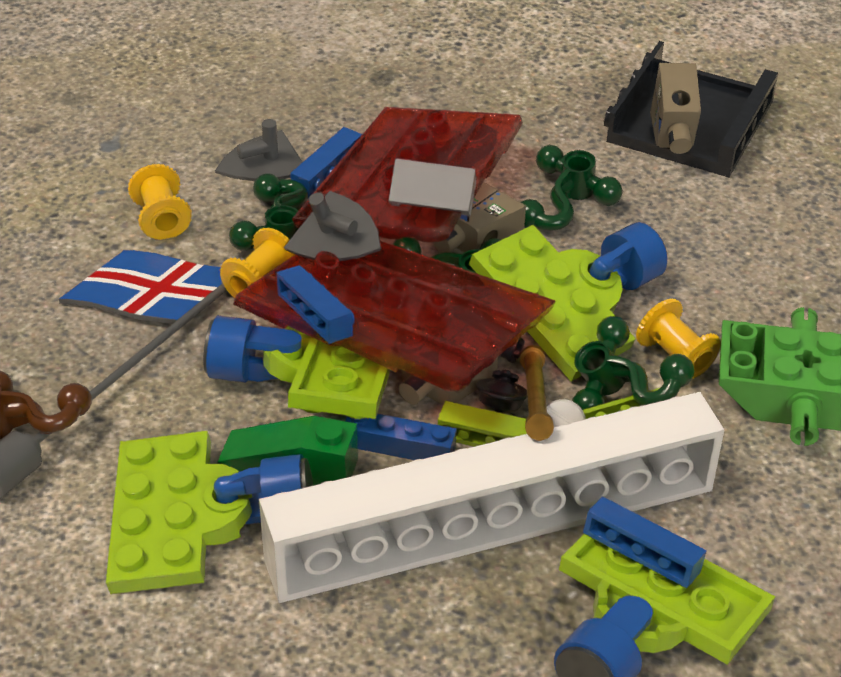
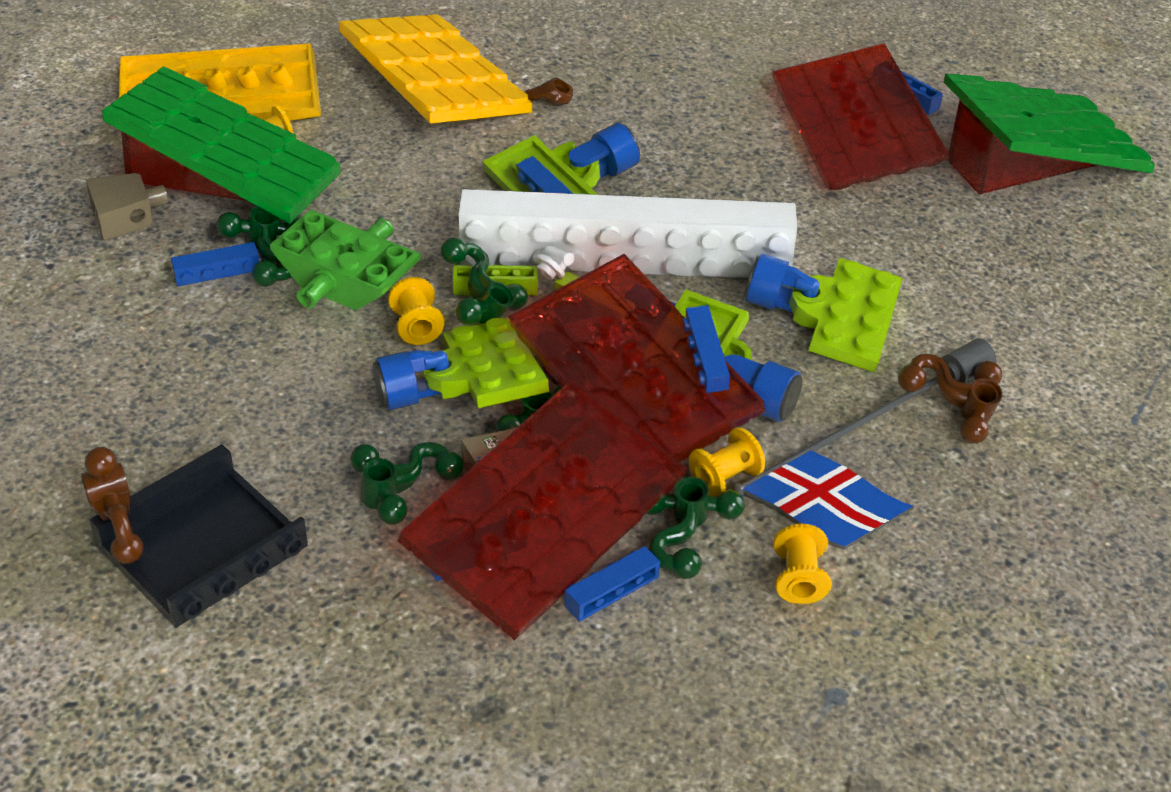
camera: 160 degrees left, 0 degrees up
dark grey shield [215,119,302,181] -> none
green slope [217,416,358,486] -> none
dark grey shield [284,191,381,262] -> none
light grey hinge [389,159,476,216] -> none
pearl gold bar [520,345,554,441] -> none
dark tan torso [650,63,701,154] -> none
none -> reddish brown piece [81,447,144,564]

